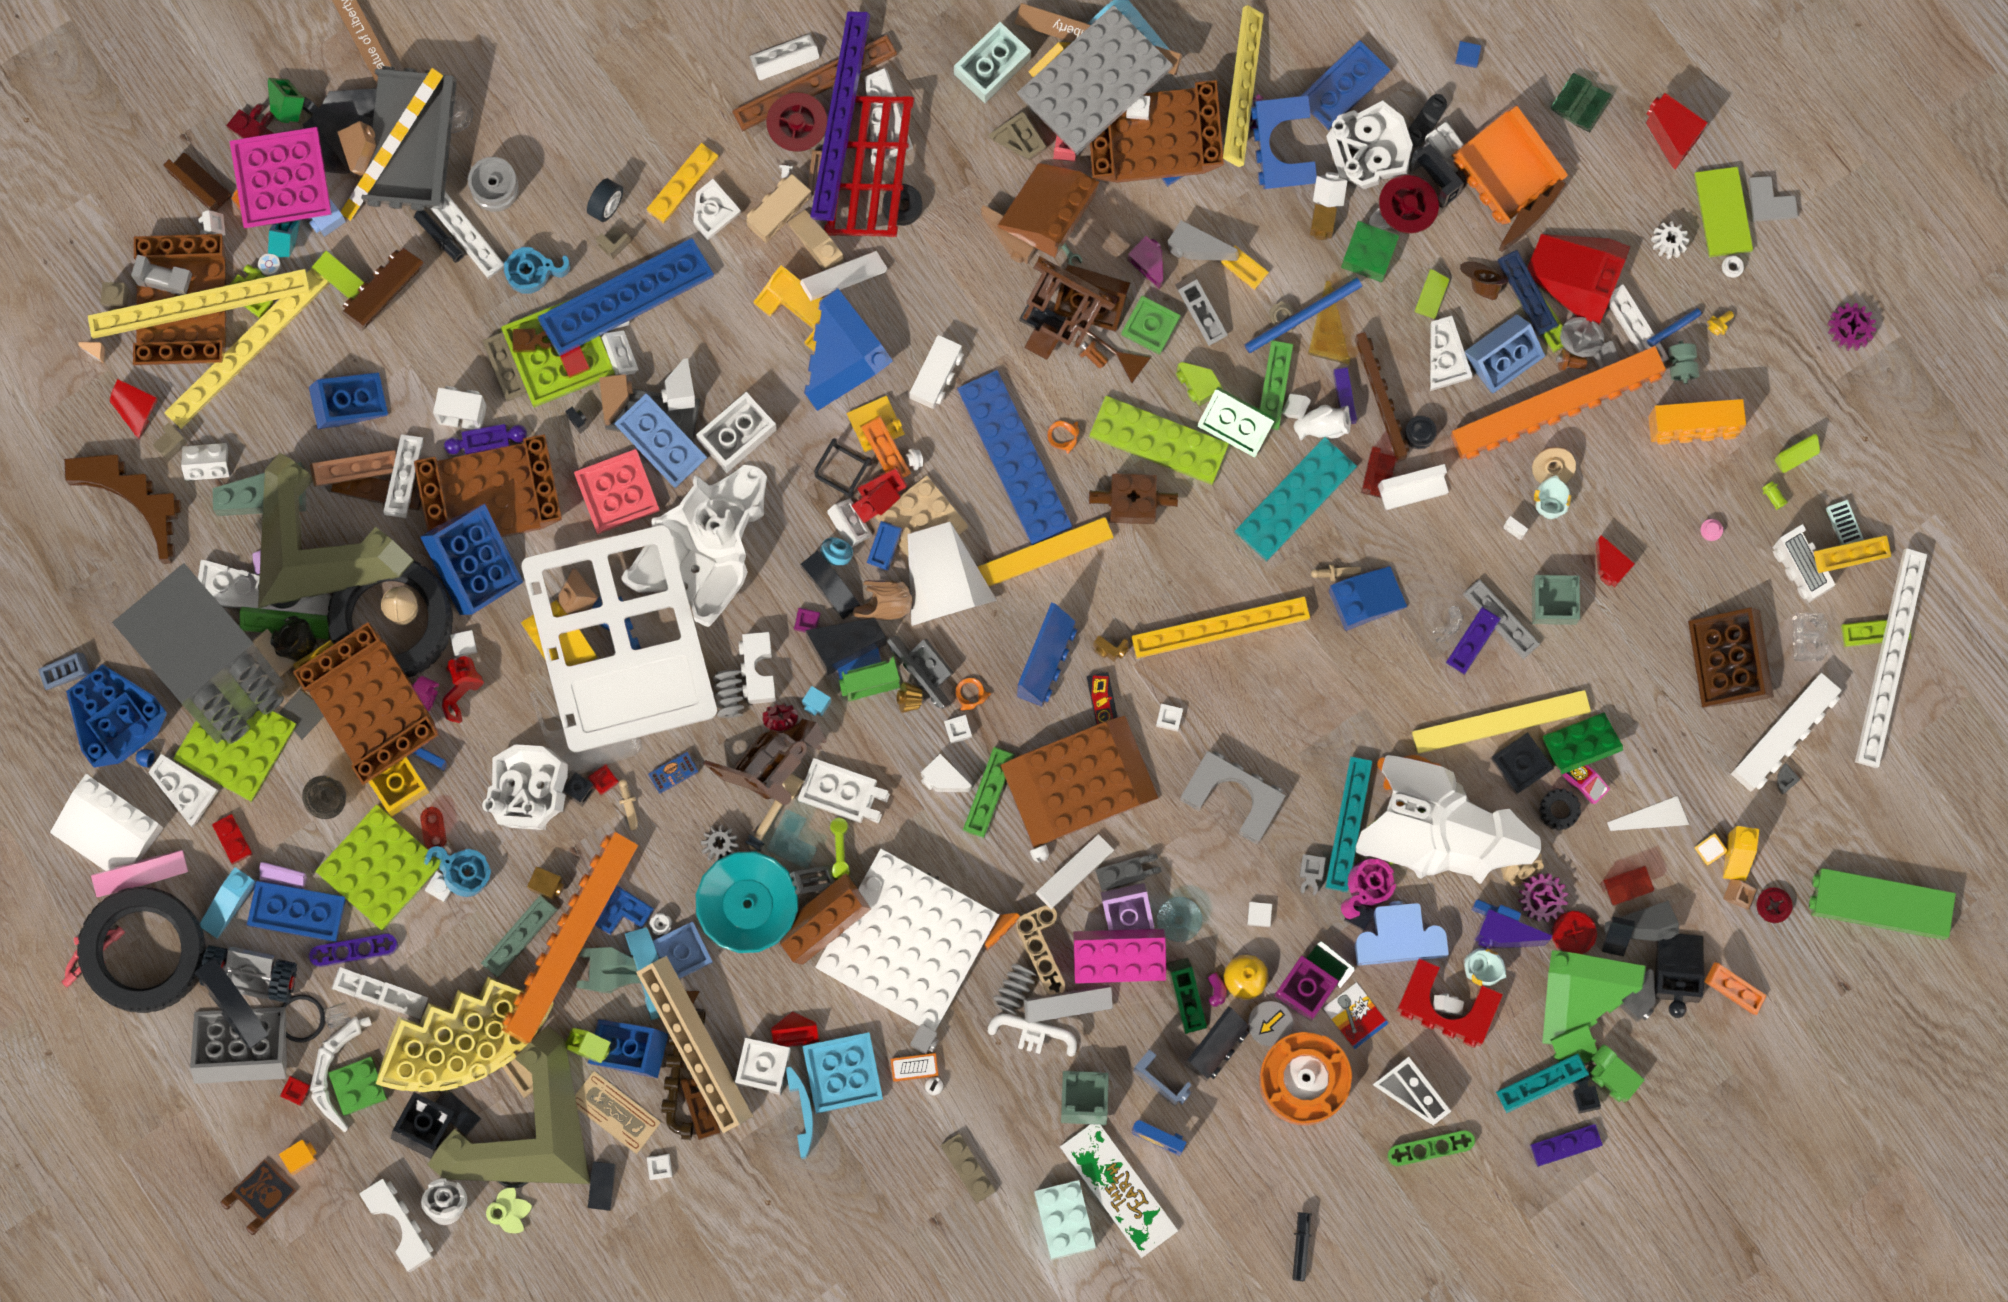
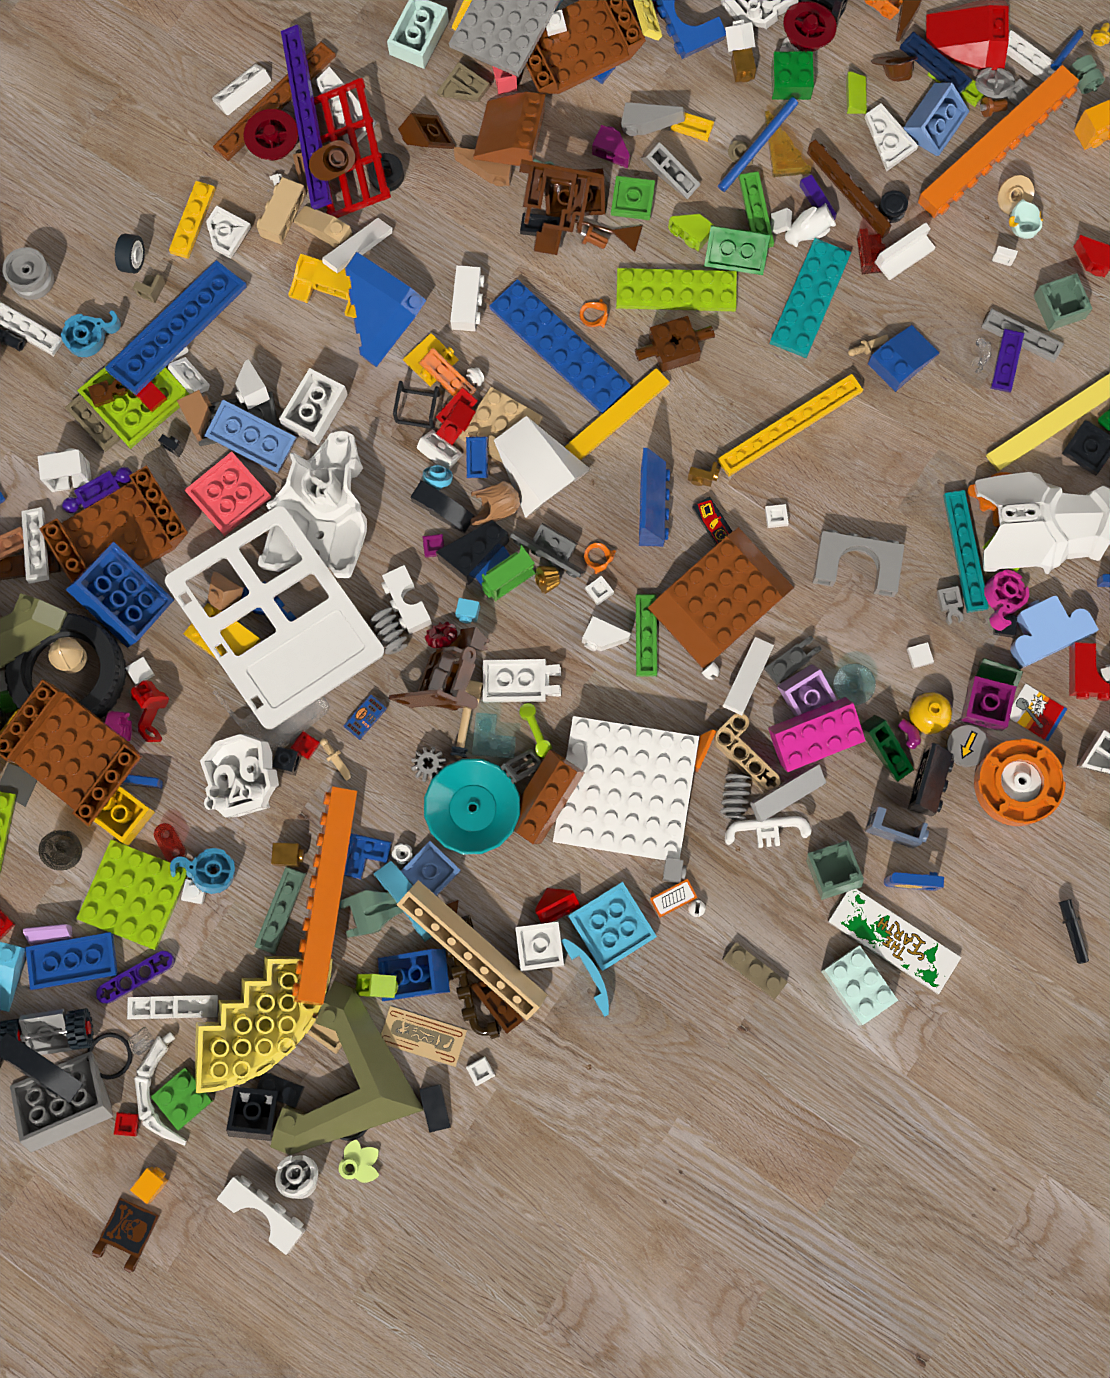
camera: 15 degrees left, 0 degrees up
none -> reddish brown piece [309,140,355,181]
none -> reddish brown slope [398,113,456,149]

